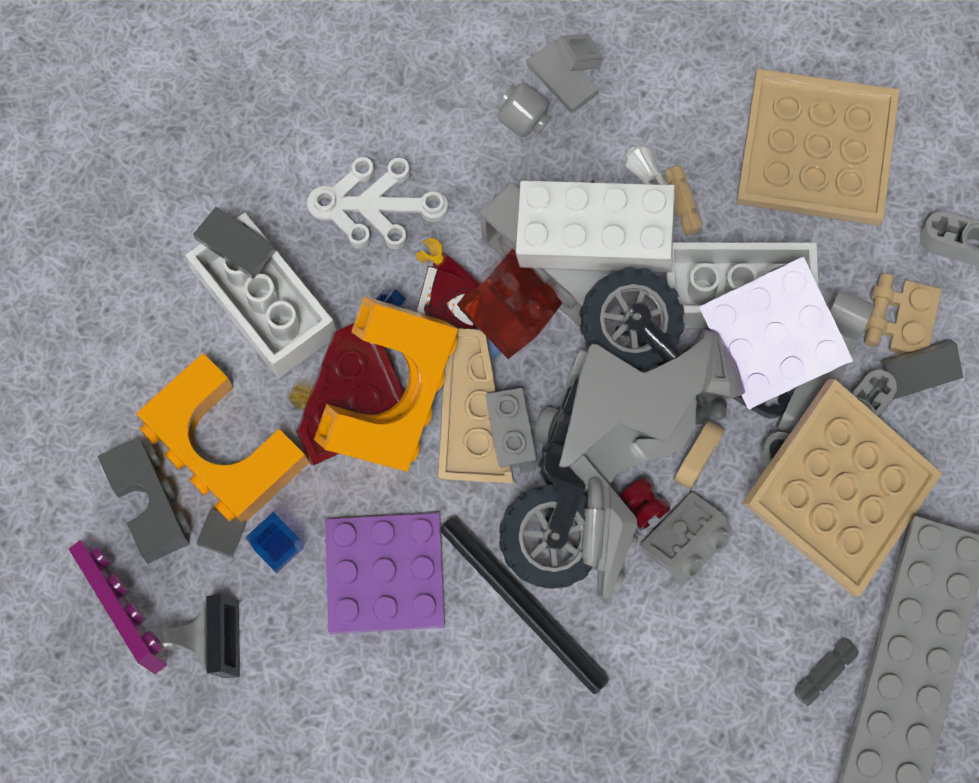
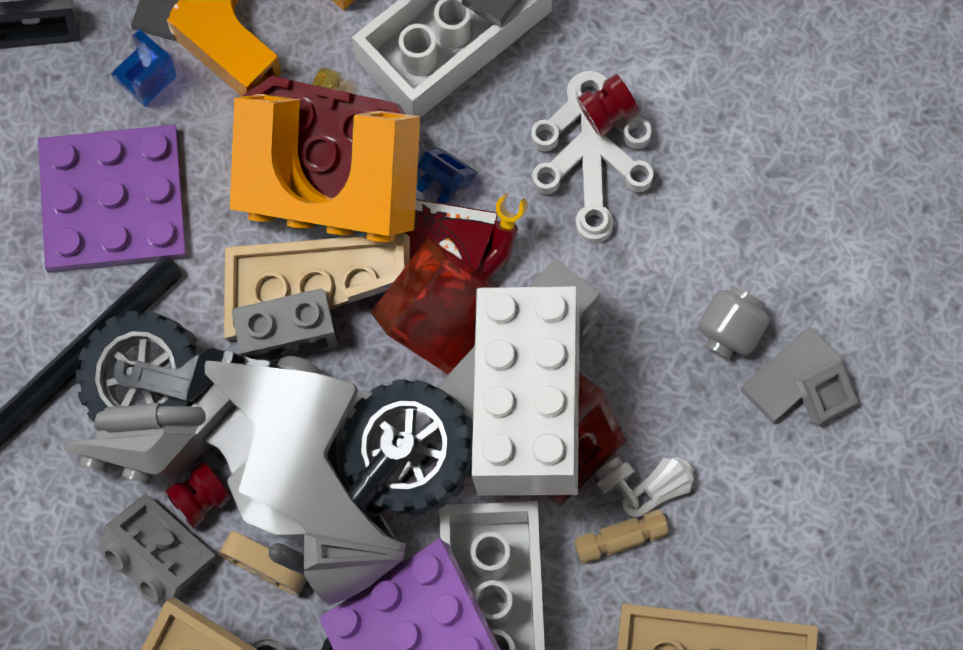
camera: 85 degrees right, 0 degrees up
none -> dark red wheel [576,74,640,137]

